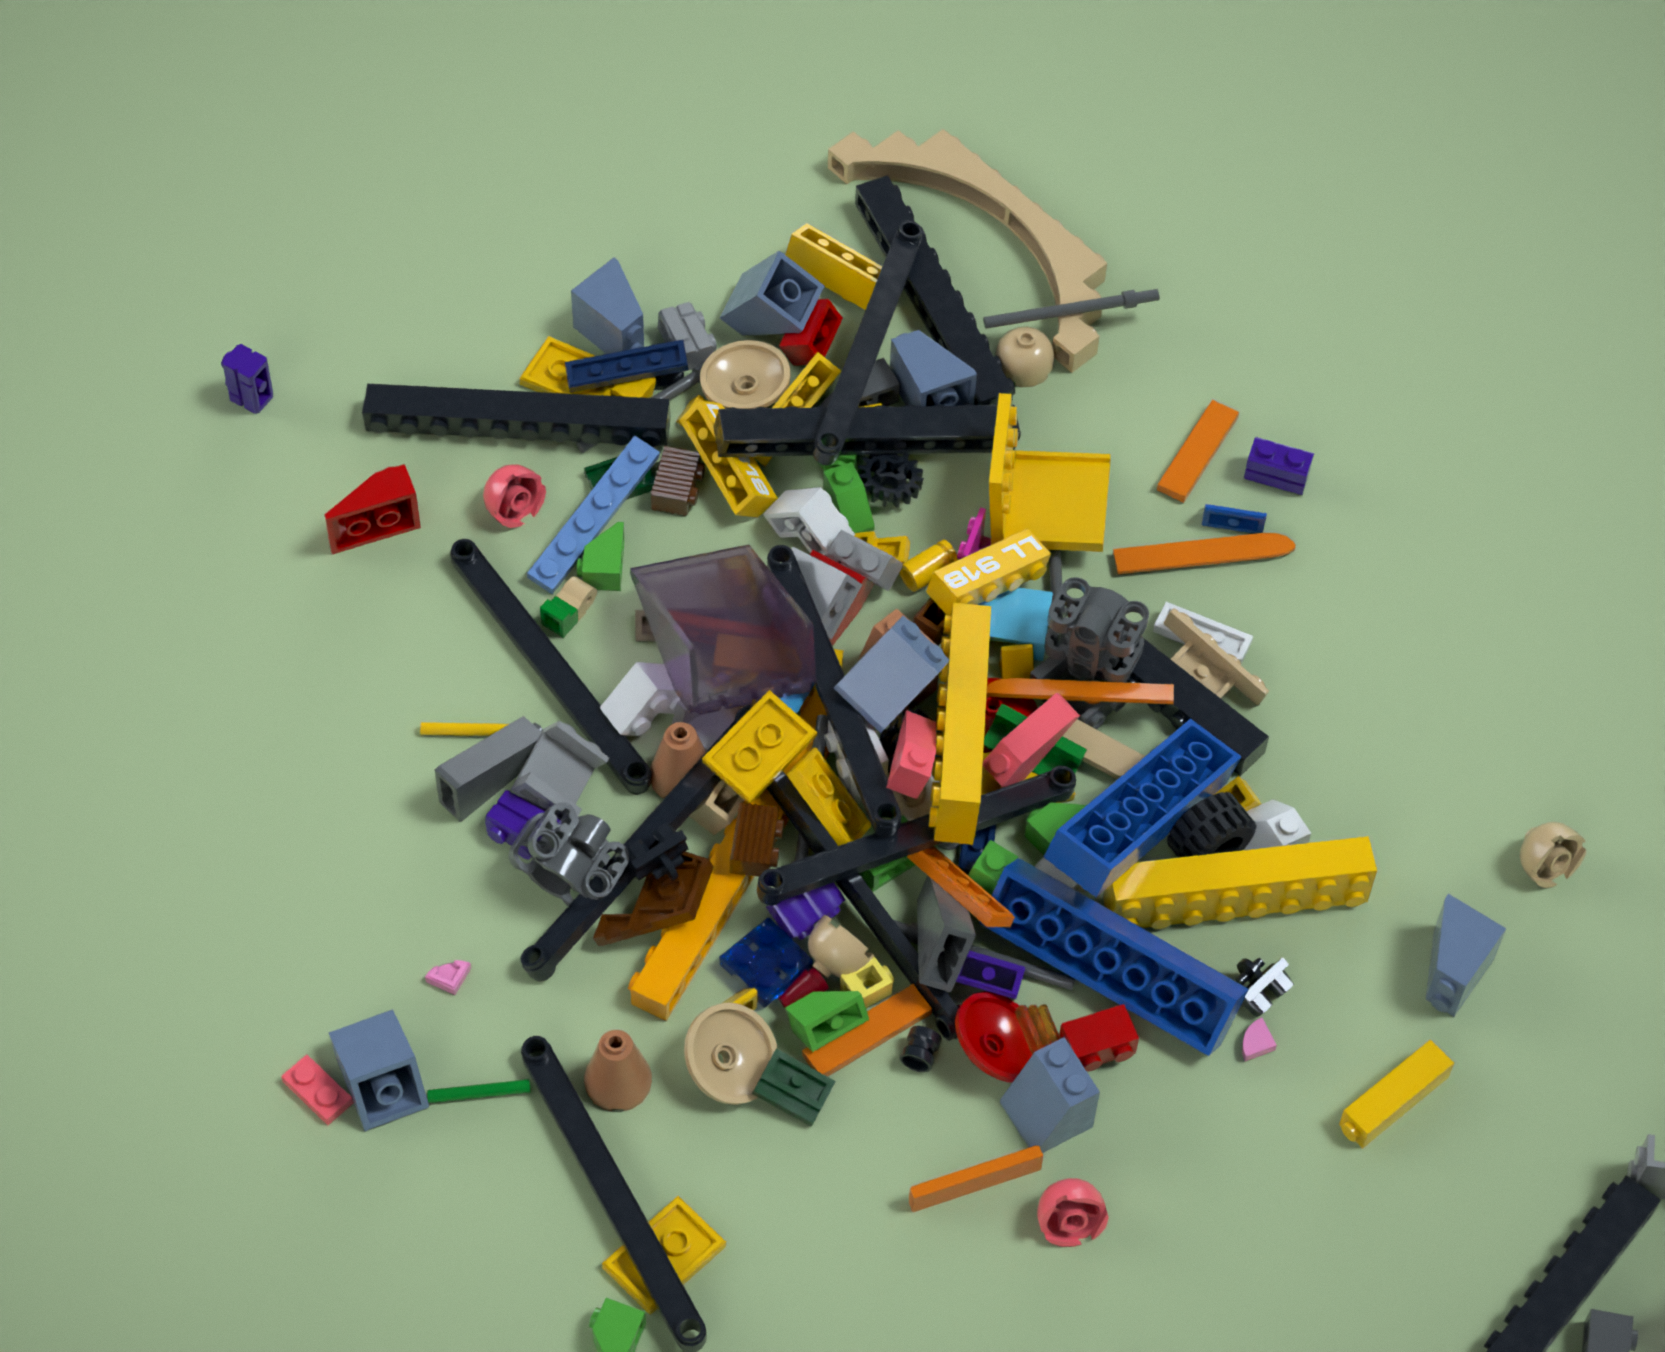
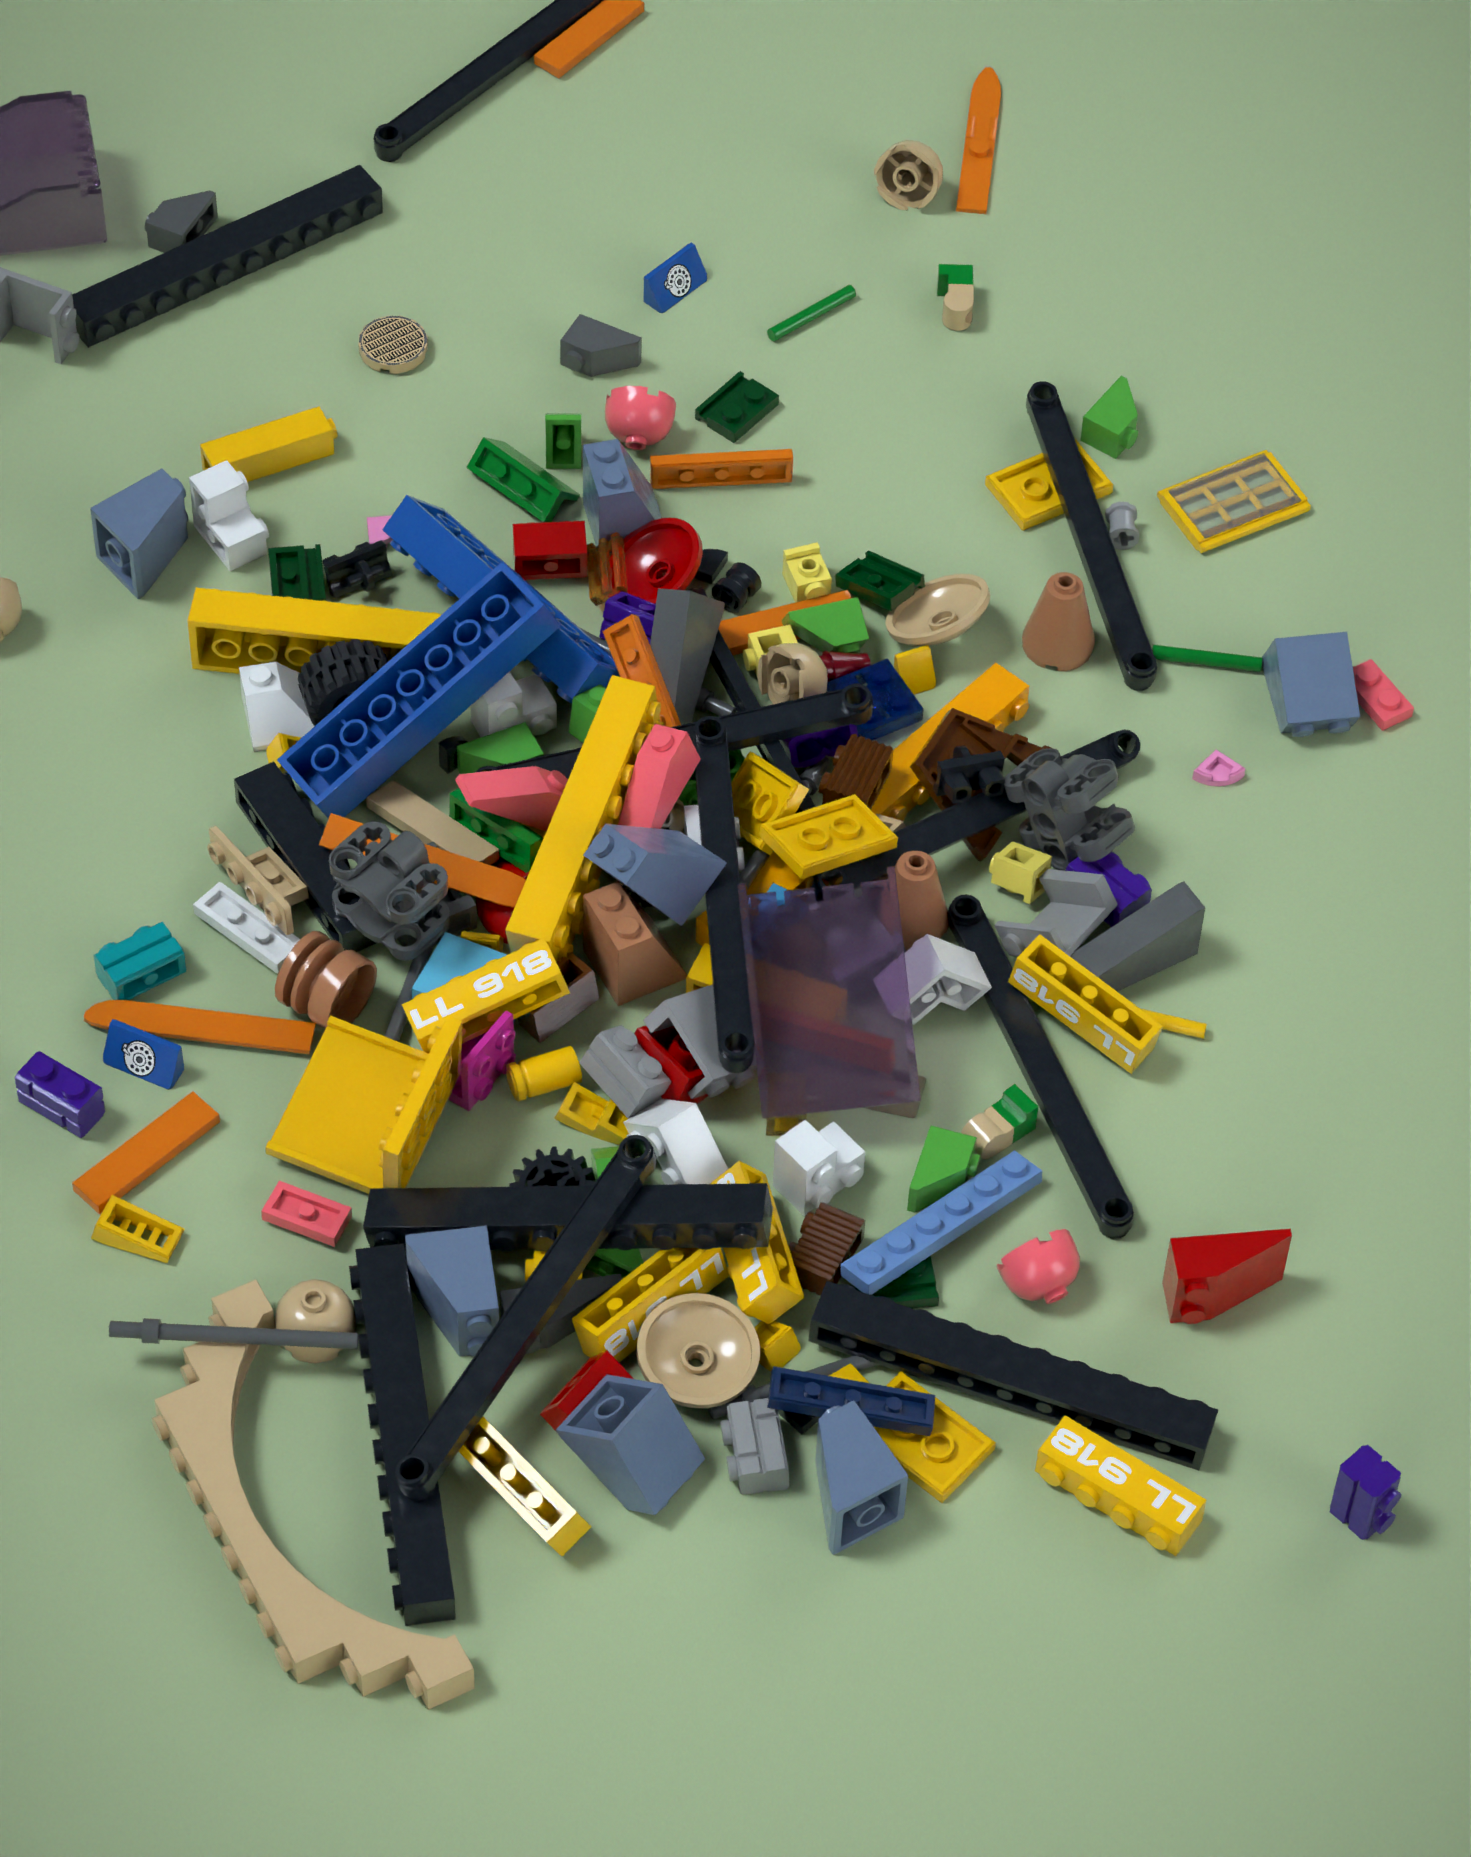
camera: 165 degrees left, 5 degrees down
none -> yellow slope [91,1195,185,1263]
none -> teal brick [93,921,187,1000]
none -> white brick [189,460,269,571]
none -> coral plate [261,1181,352,1247]
none -> dark green plate [268,544,326,601]
none -> nougat wheel [275,931,377,1029]
none -> tile [359,316,428,374]
none -> green panel [466,437,580,522]
none -> bright green slope [545,413,581,469]
none -> dark grey slope [560,314,642,377]
none -> black tile [694,549,728,584]
none -> dark green plate [695,371,779,443]
none -> white brick [772,1120,865,1216]
none -> light yellow brick [782,542,832,602]
none -> light yellow brick [989,841,1052,904]
none -> yellow brick [1008,934,1163,1074]
none -> yellow brick [1035,1415,1207,1556]
none -> light grey bush [1105,502,1139,550]
none -> clear piece [1157,450,1311,553]

